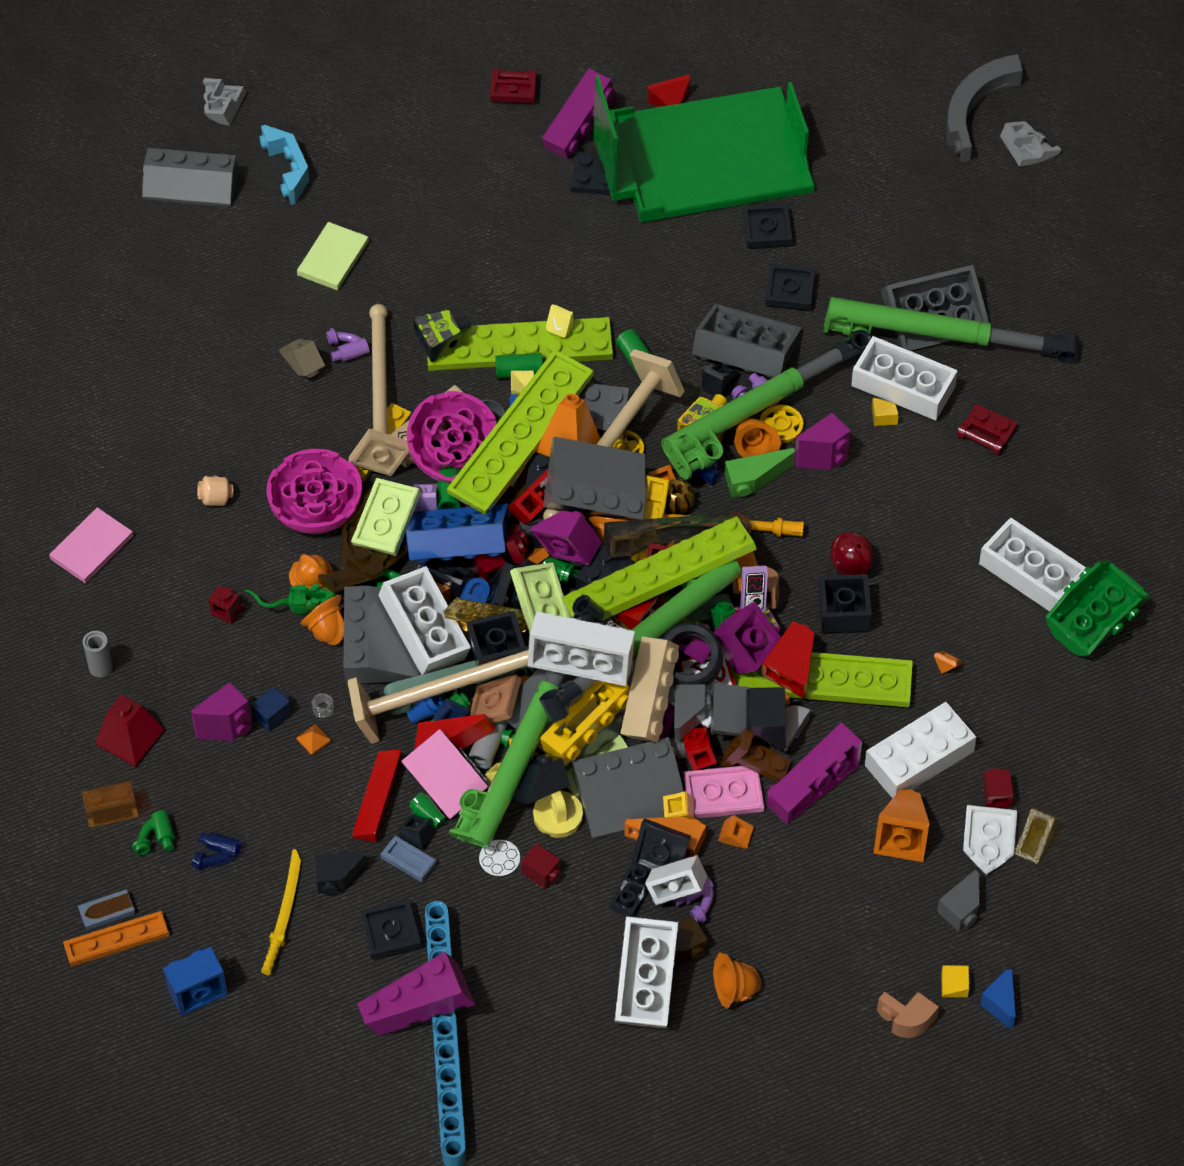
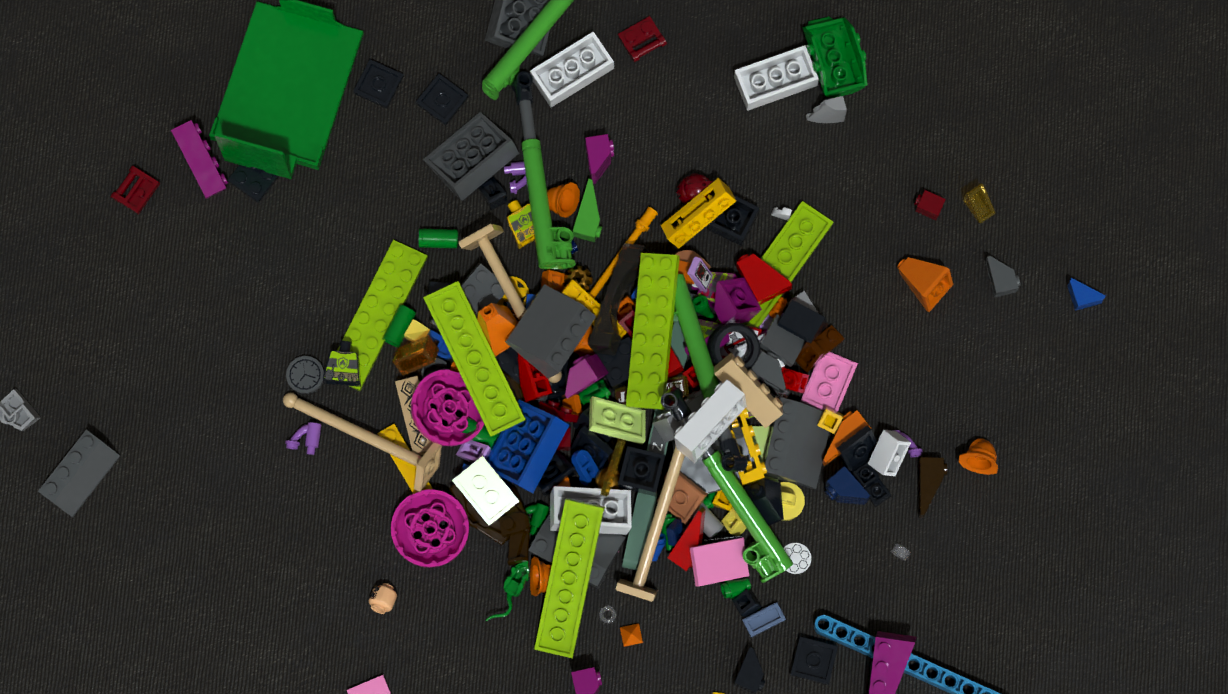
camera: 60 degrees left, 20 degrees up
dark red brick [208,585,244,625] -> none
dark blue brick [251,687,291,732] -> none
medium azure slope [259,125,309,205] -> none
dark tan slope [279,339,325,378] -> none
orange piece [289,554,334,591] -> none
yellowish green tile [297,222,369,290] -> none
red slope [352,750,402,843] -> none
dark red brick [521,843,562,889] -> none
light yellow slope [546,304,573,338] -> none
white brick [615,917,678,1029] -> none
red slope [647,74,690,107] -> none
orange slope [718,815,754,849] -> none
yellow wheel [760,405,803,444] -> none
magenta wedge [767,722,862,825] -> none
white brick [865,702,976,798] -> none
yellow slope [872,398,898,426] -> none
nougat brick [877,992,939,1038] -> none
orange slope [934,651,963,674] -> none
yellow slope [941,966,969,998] -> none
white tile [963,805,1017,875] -> none
none -> dark grey tile [286,356,324,394]
none -> clear orange brick [392,335,439,376]
none -> lime plate [534,498,605,658]
none -> yellow brick [661,178,736,249]
none -> white tile [771,207,792,221]
none -> light grey slope [806,96,847,123]
none -> dark blue slope [824,466,870,505]
none -> clear axle [891,544,911,561]

